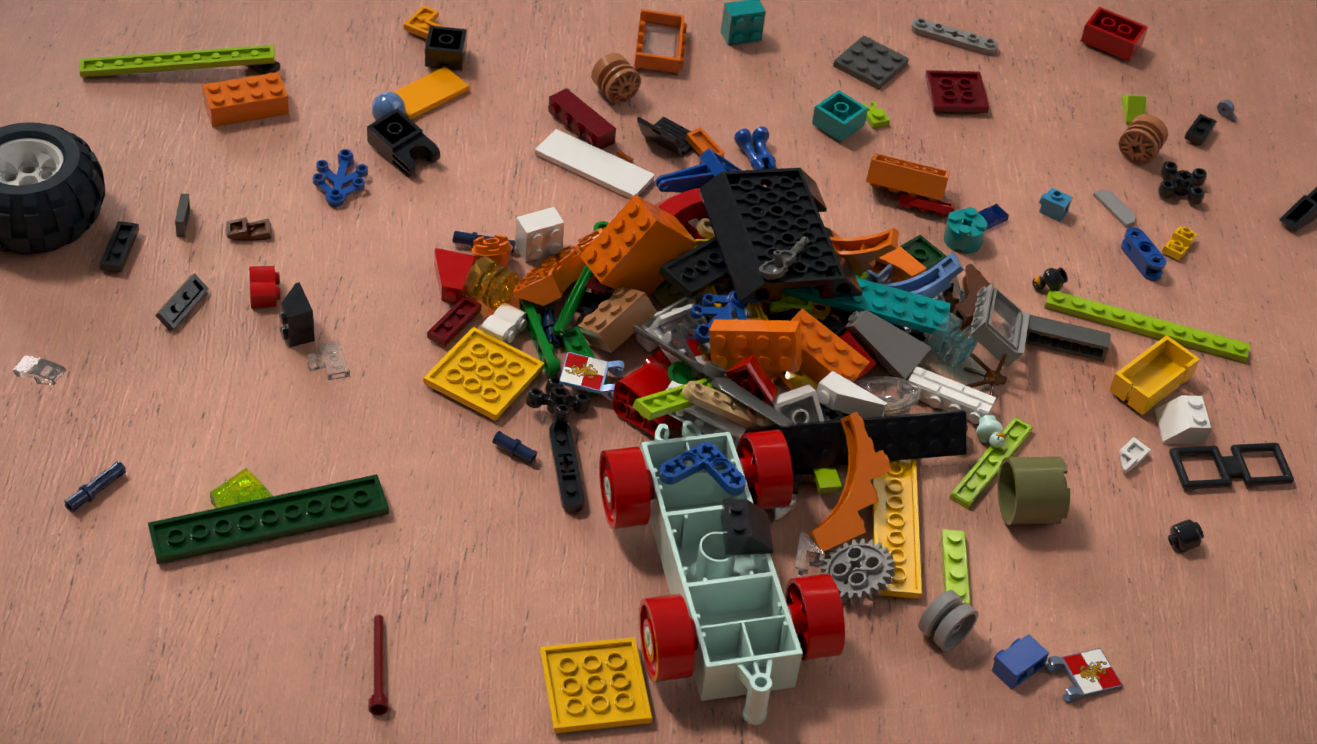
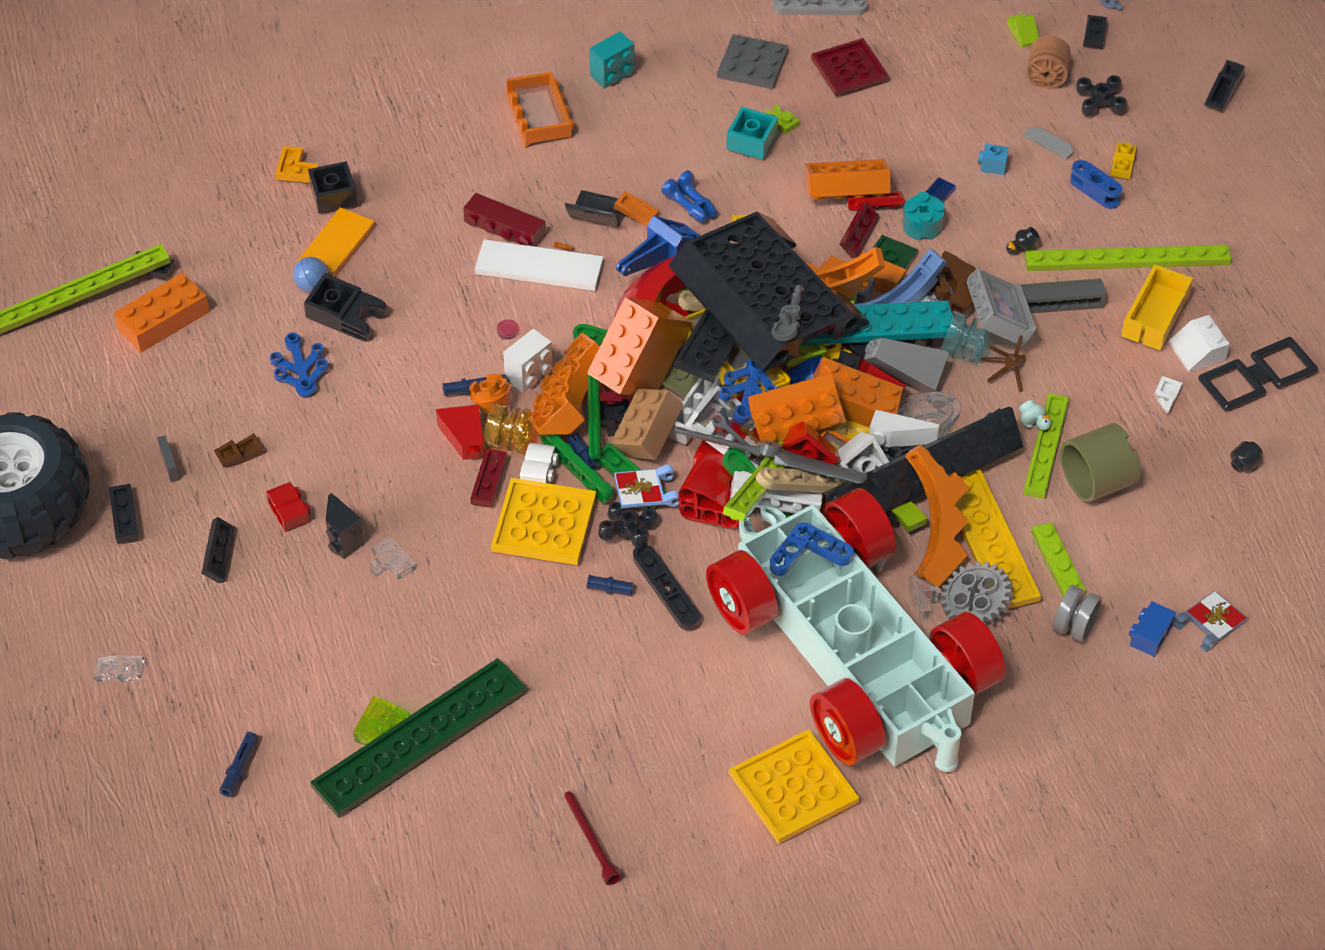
camera: 15 degrees left, 5 degrees up
nougat wheel [591,53,641,104] -> none
black slope [721,499,773,555] -> none
white brick [905,366,996,424] -> none
none -> clear pink tile [497,319,518,340]
none -> dark red plate [839,201,879,258]

